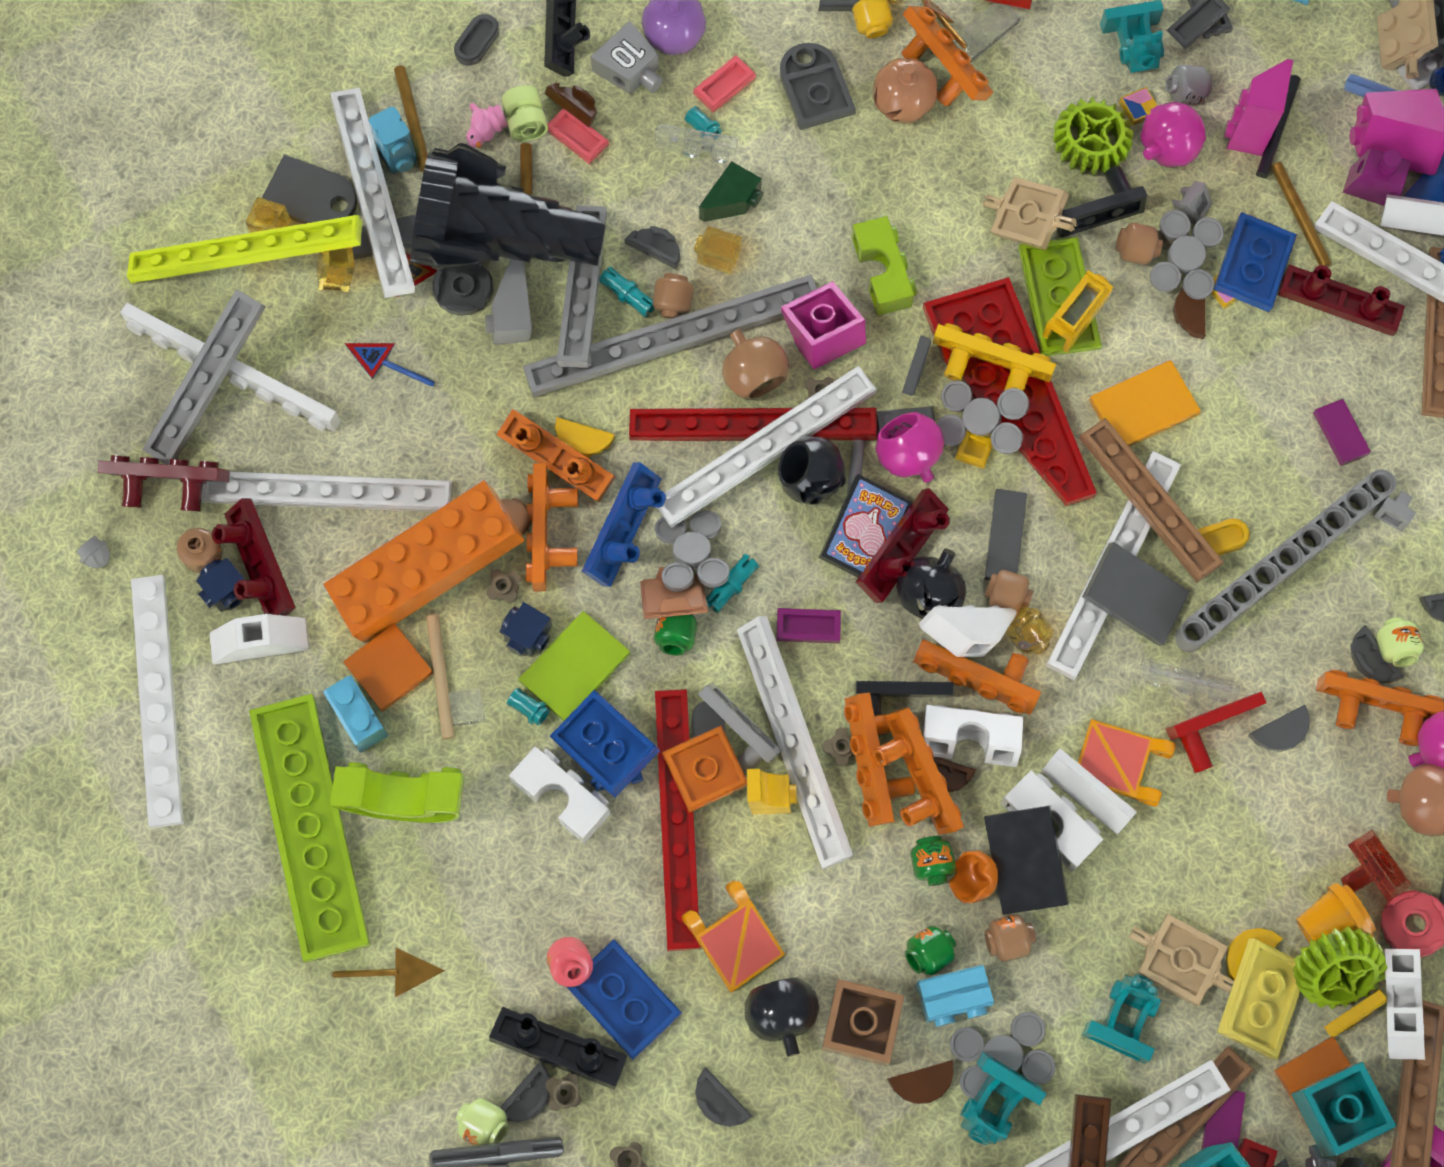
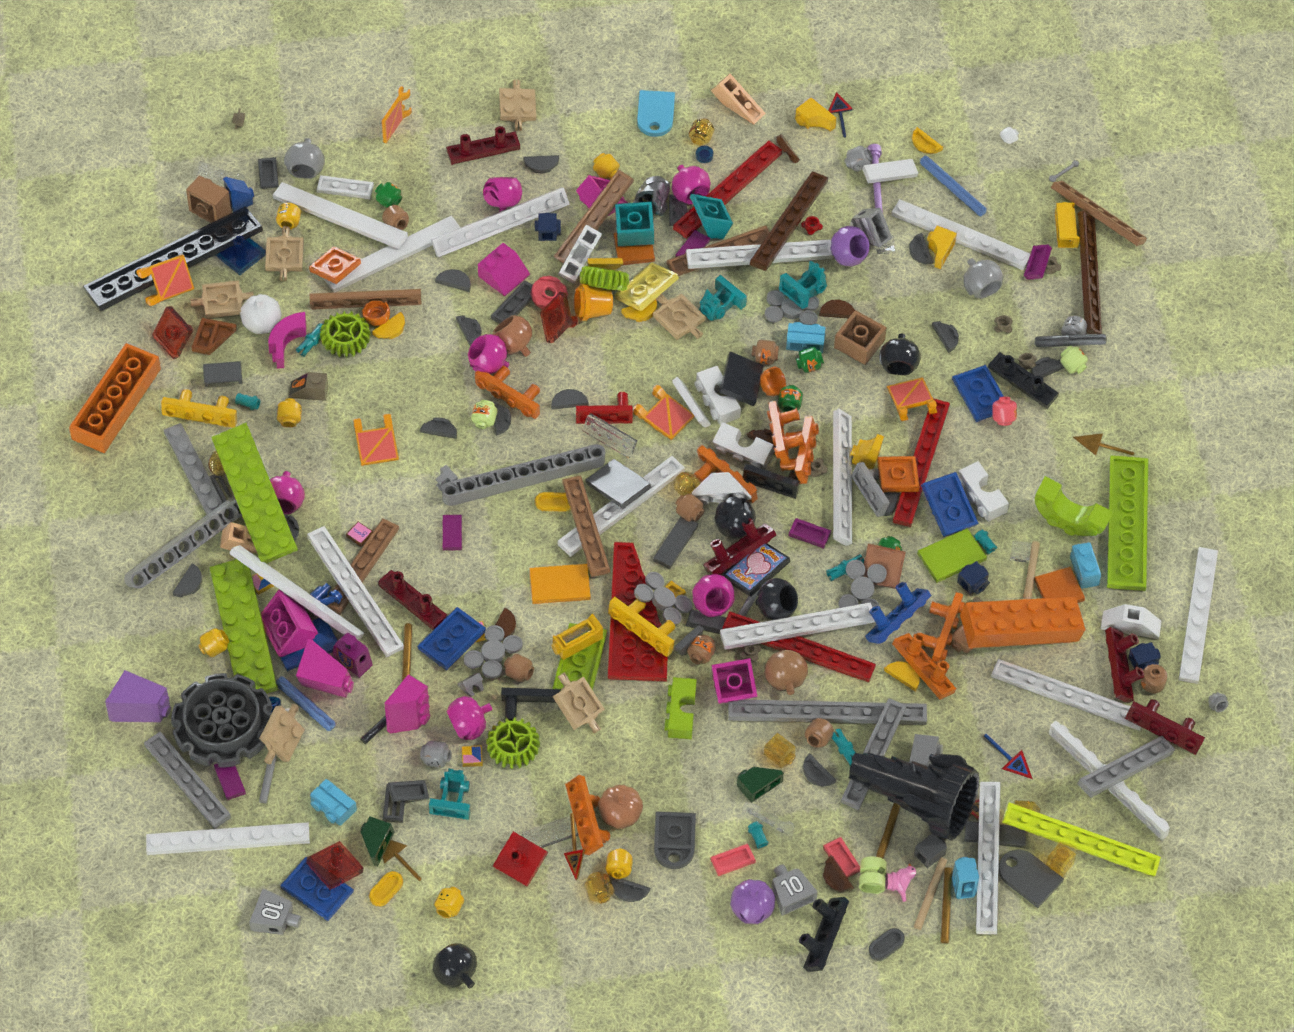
camera: 160 degrees left, 15 degrees down
none -> medium nougat head [687,634,716,664]
none -> tan bar [914,857,947,930]

